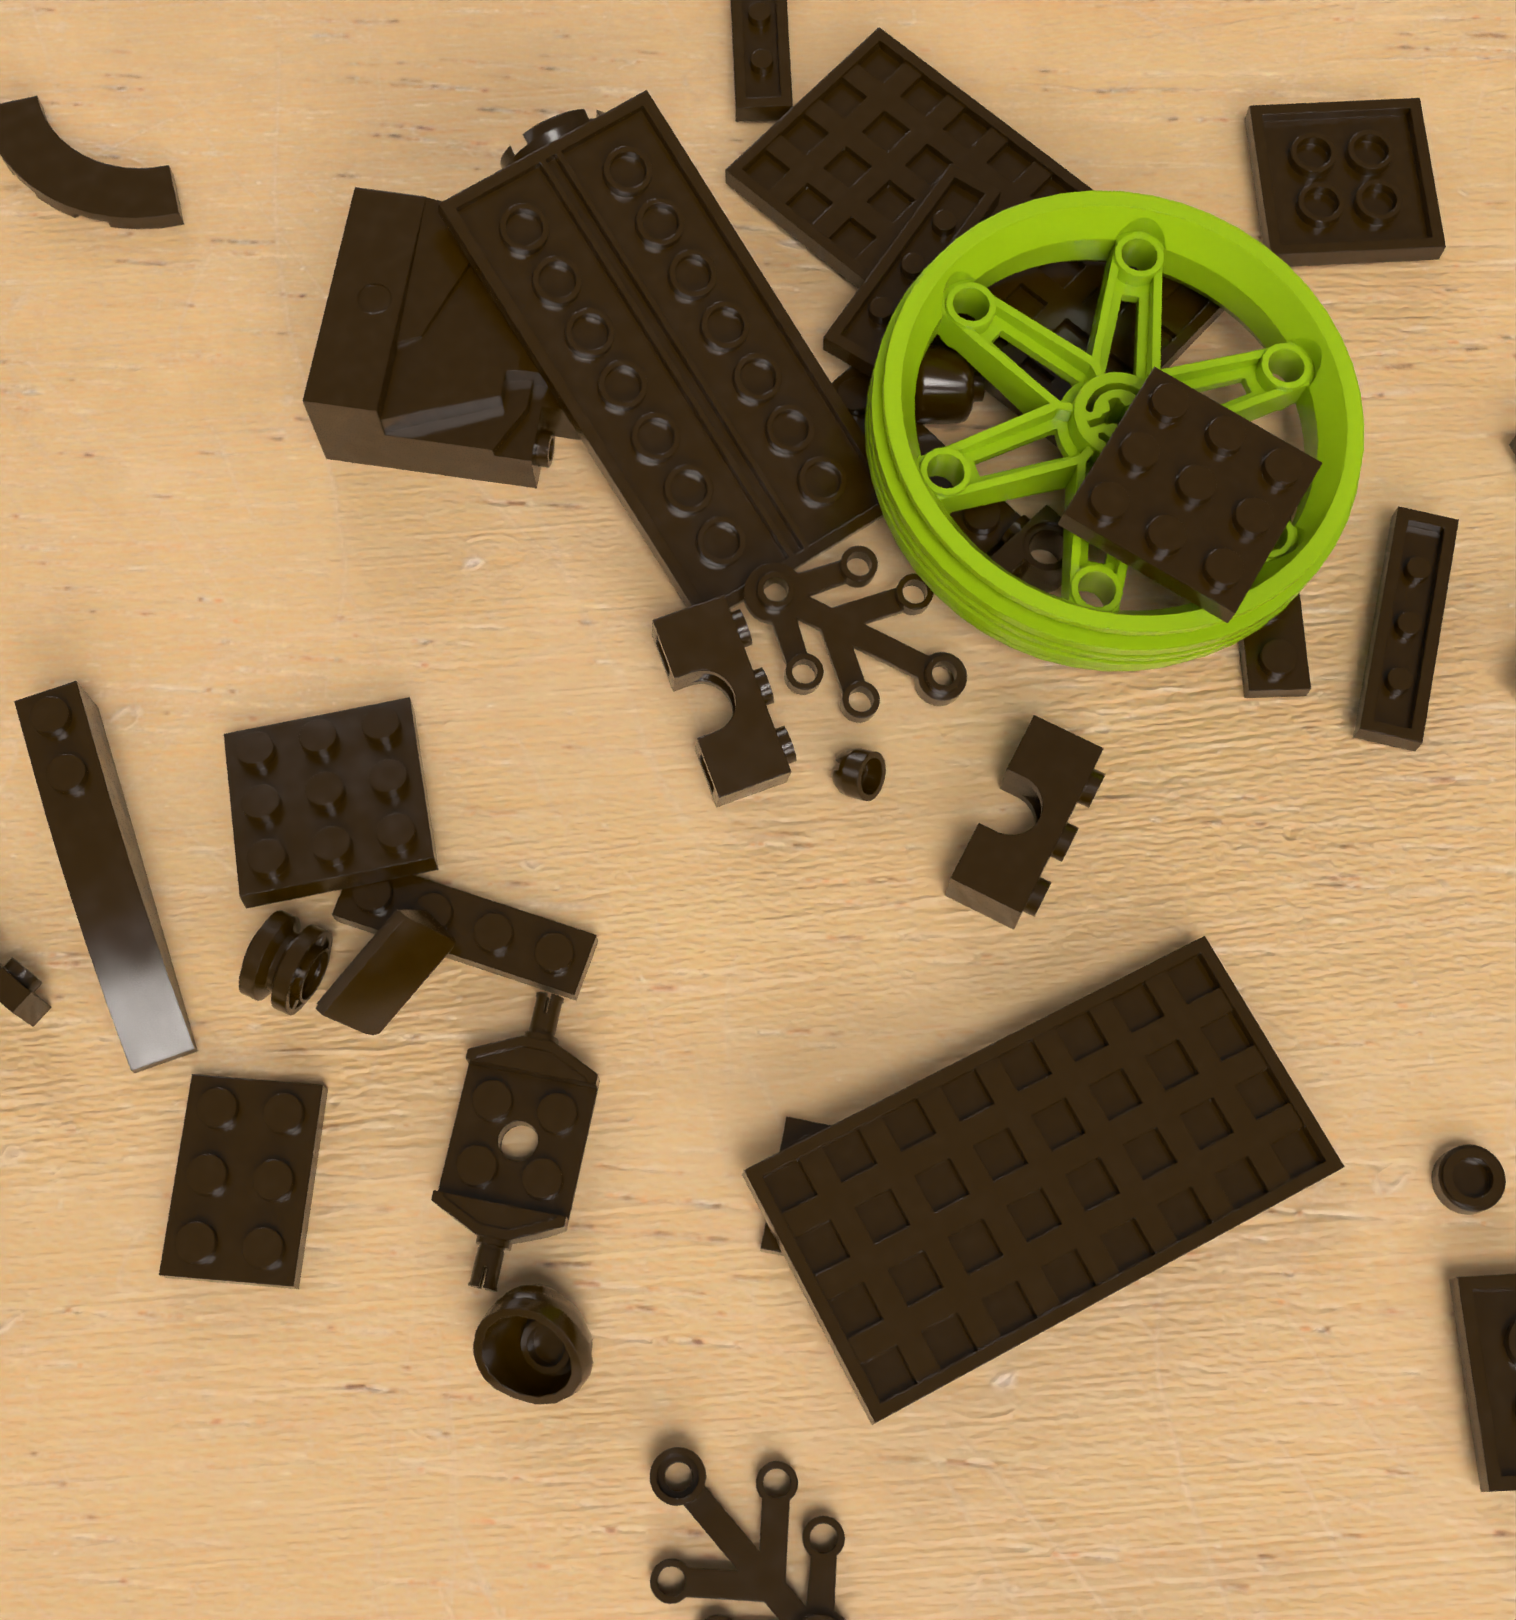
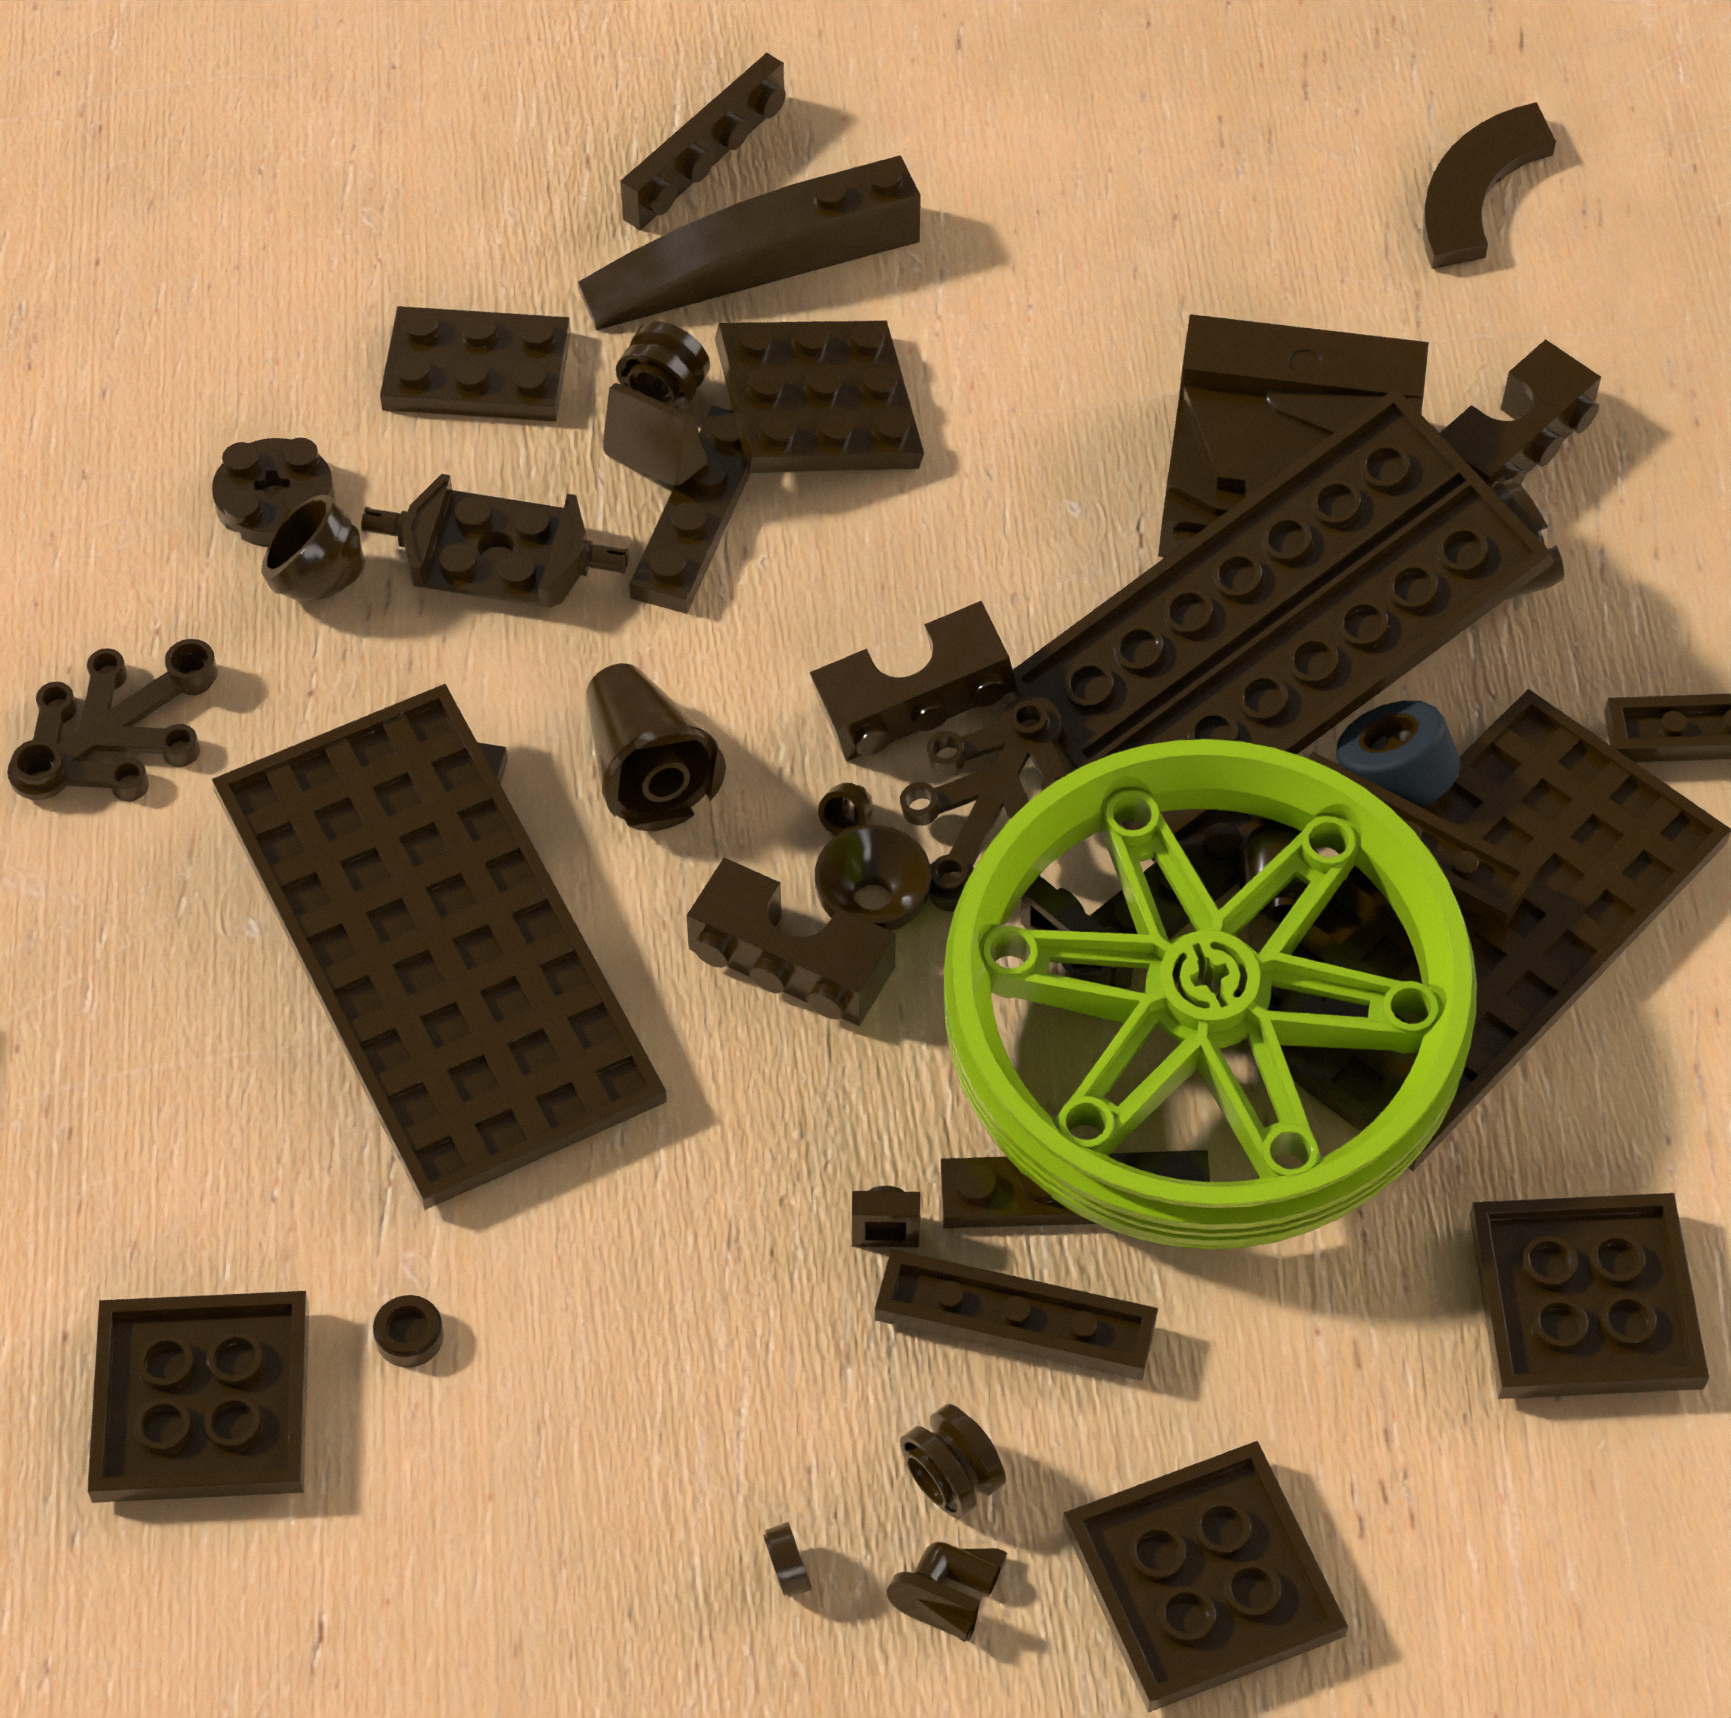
camera: 90 degrees right, 15 degrees down
dark brown plate [1058,366,1322,623] -> none
none -> dark brown plate [212,437,335,546]
none -> dark brown cone [586,663,726,831]
none -> dark brown piece [815,825,932,931]
none -> dark brown plate [852,1186,920,1247]
none -> black wheel [1336,700,1460,808]
none -> dark brown arch [1439,339,1601,485]

